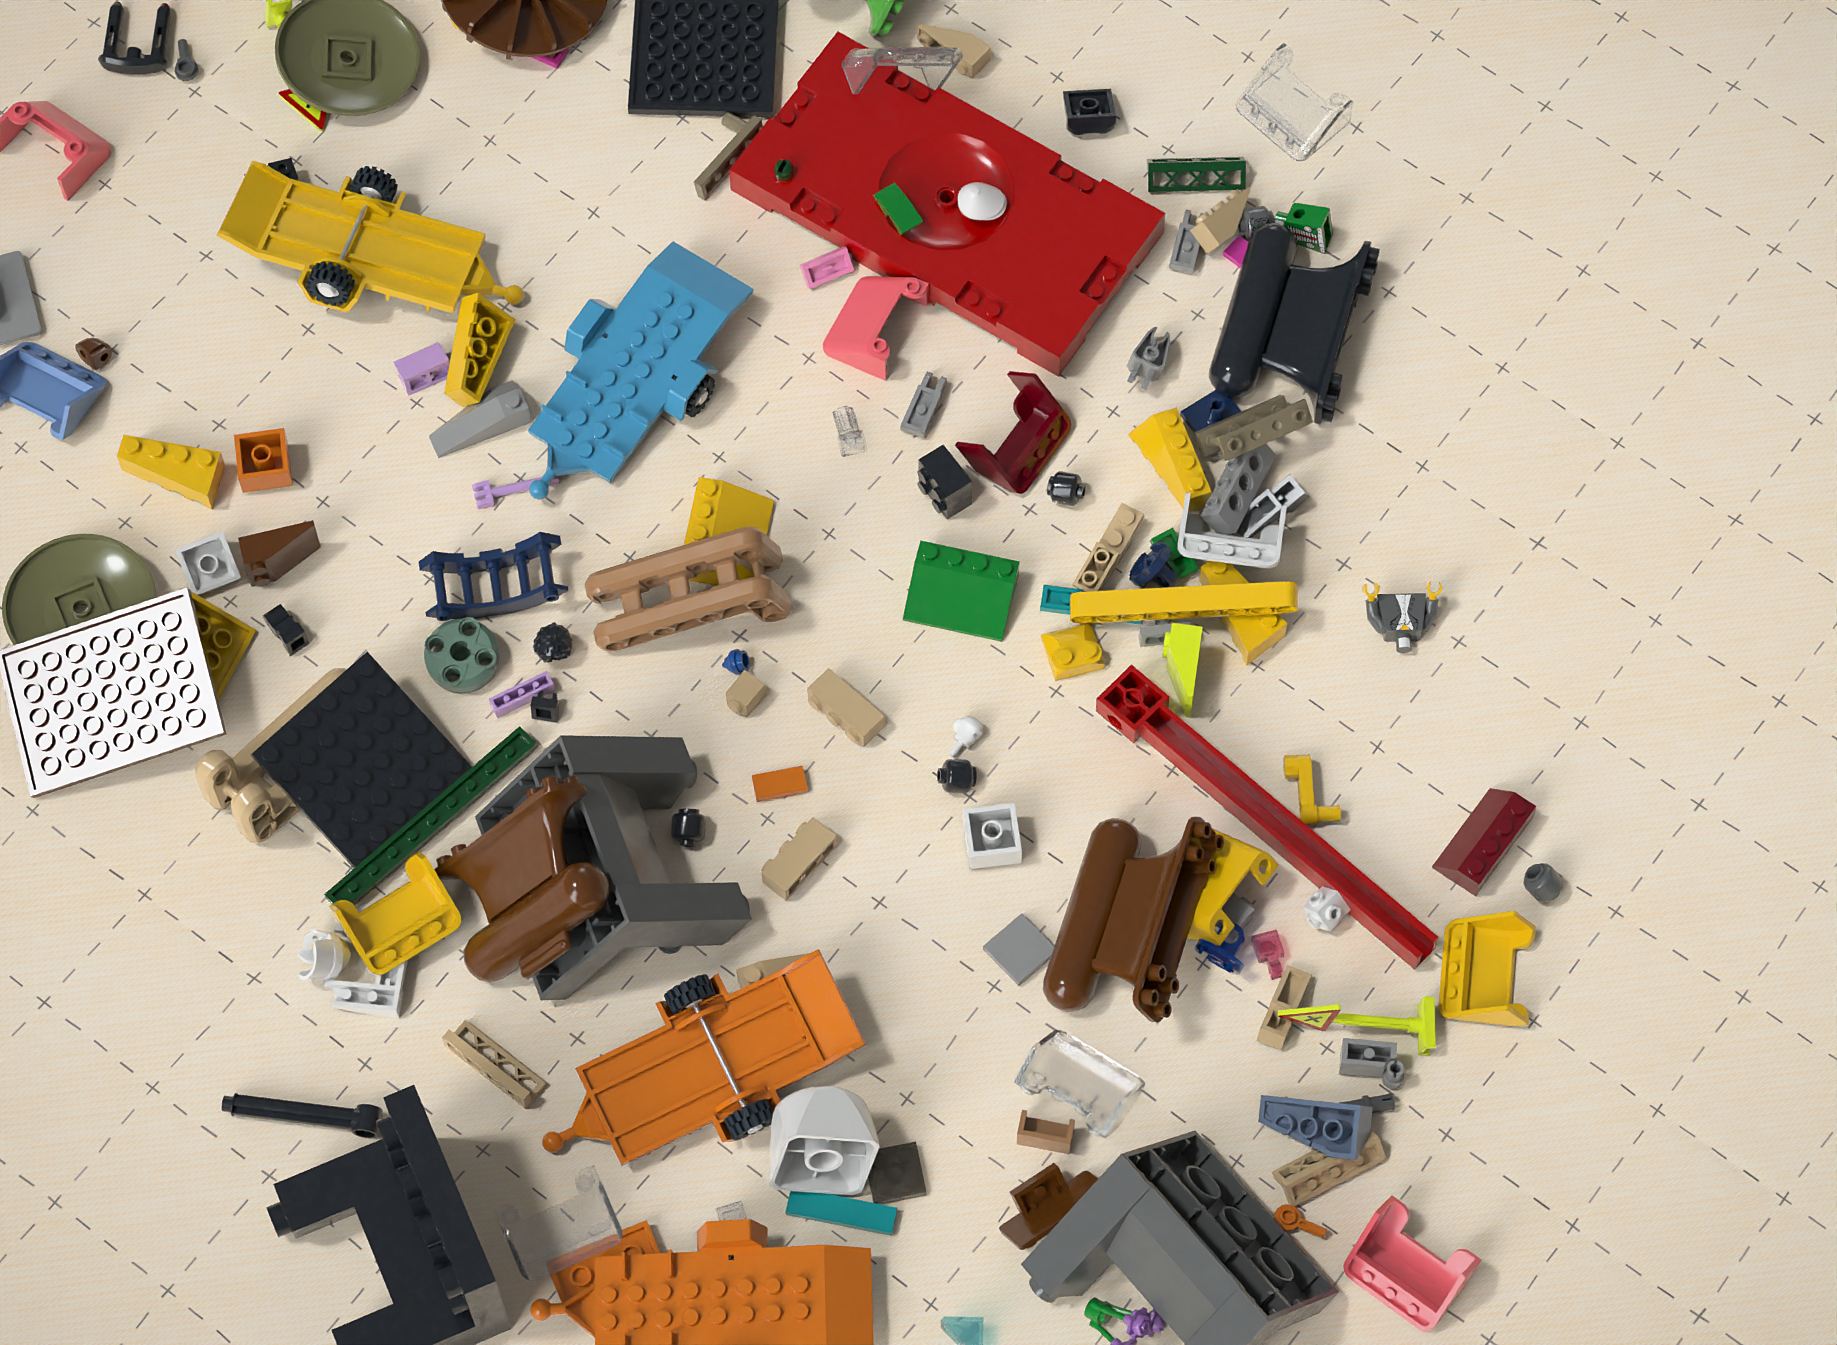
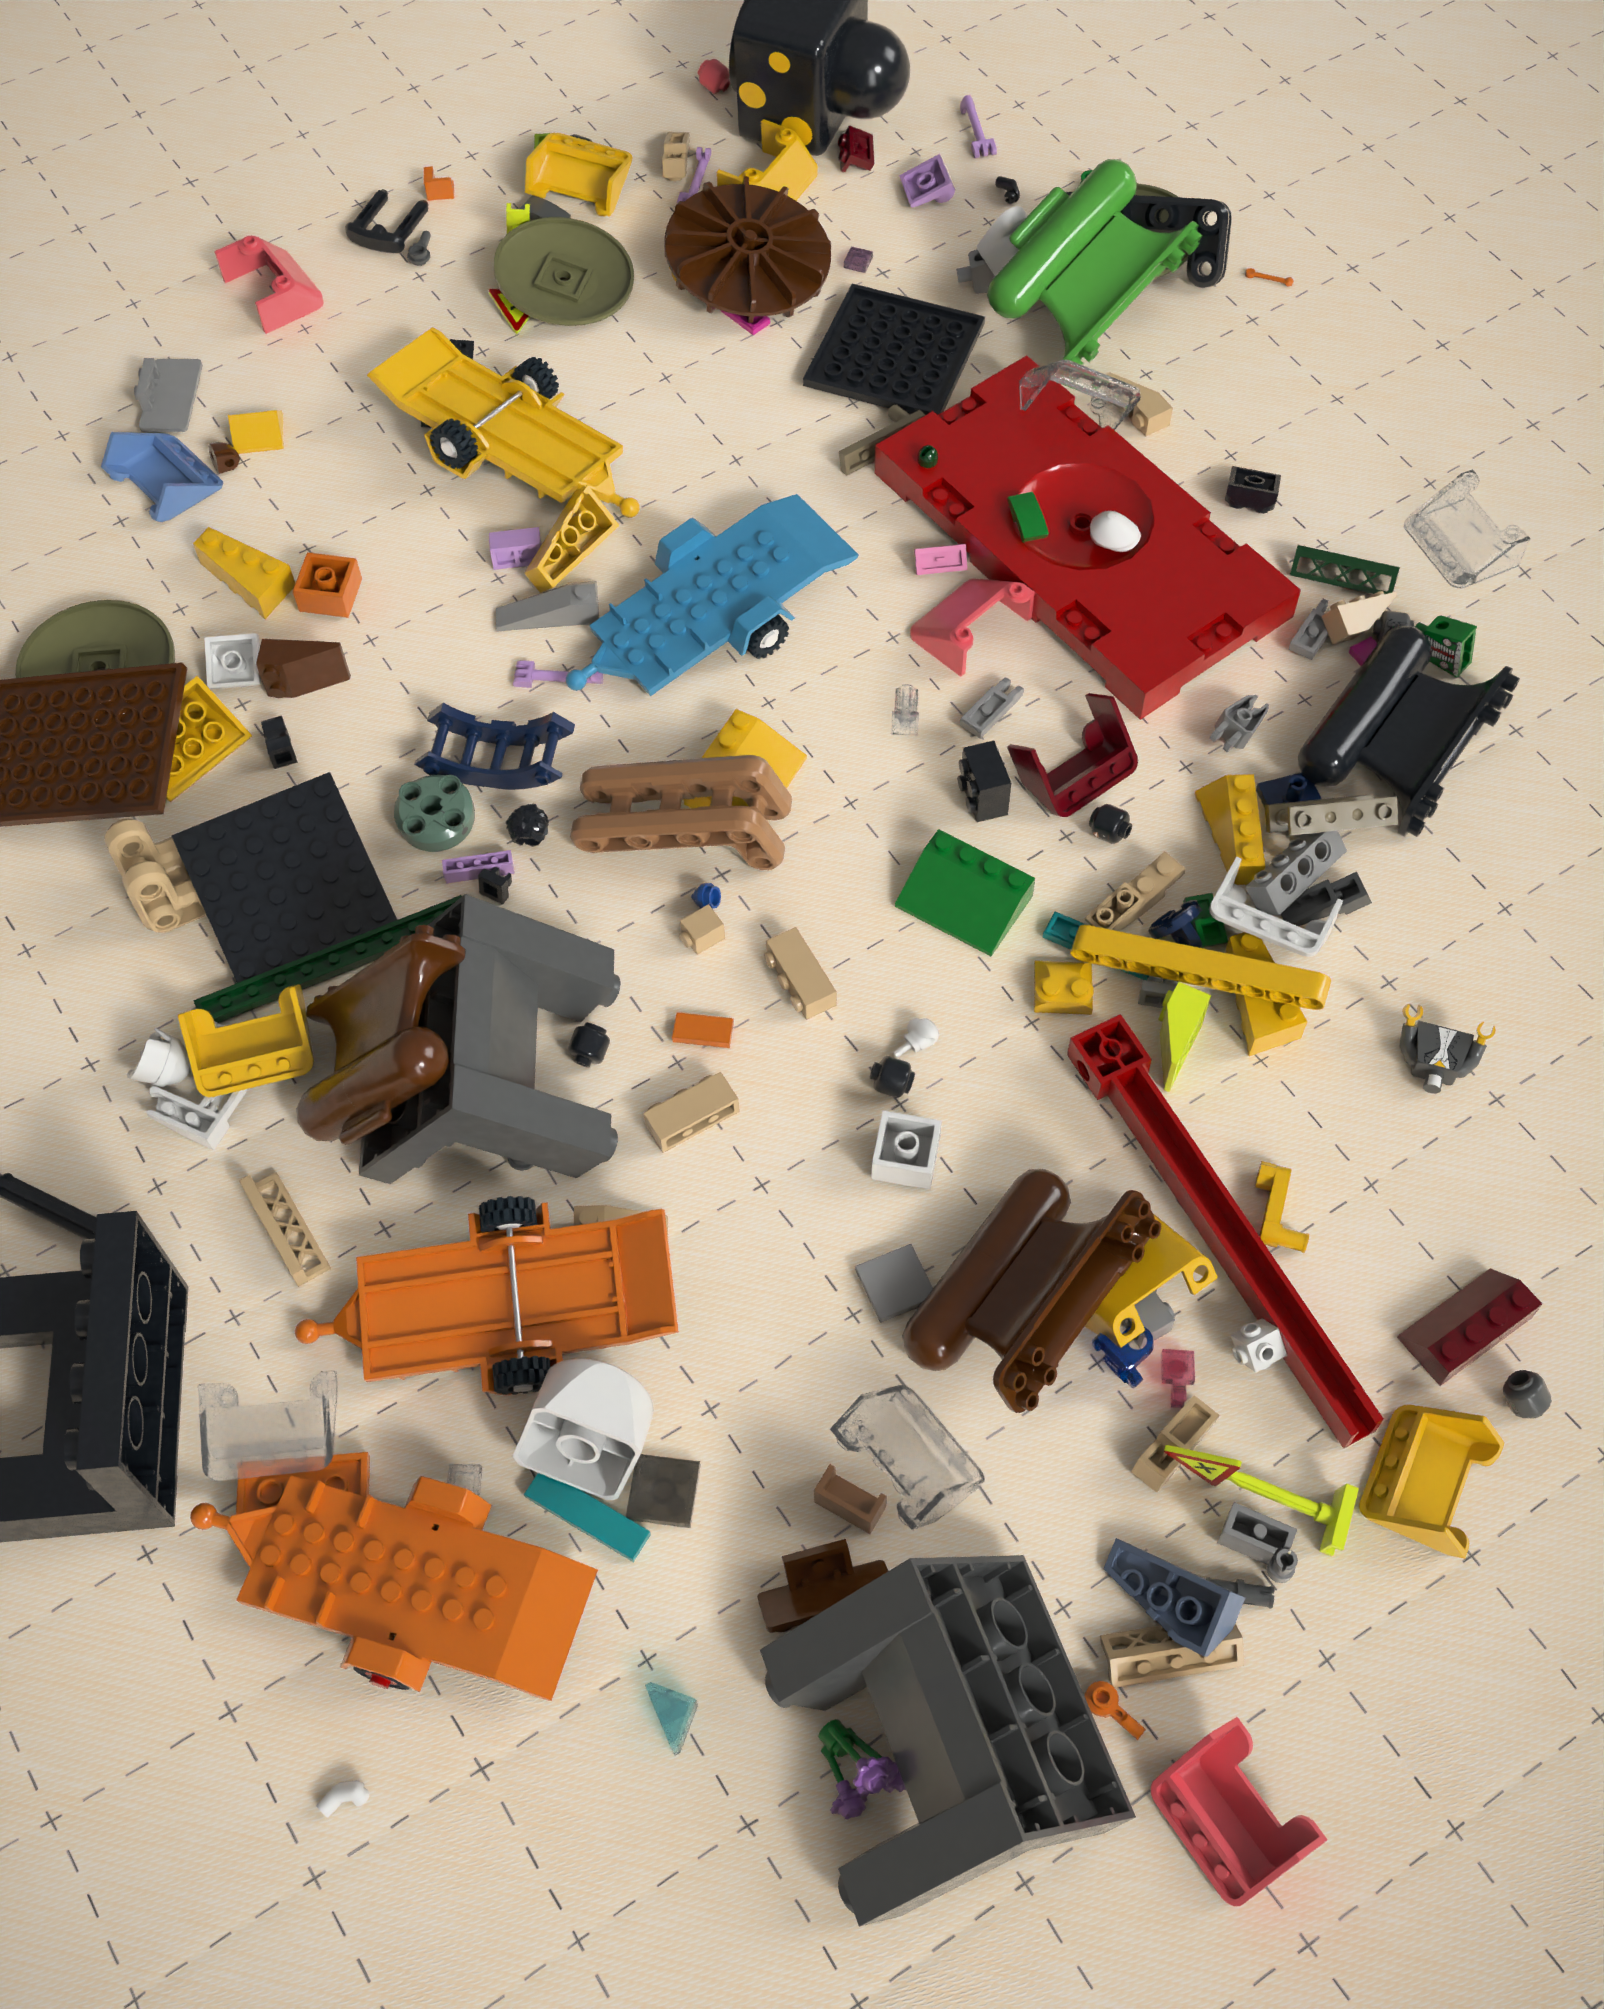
camera: 20 degrees right, 5 degrees down
none -> yellow slope [228,410,284,454]

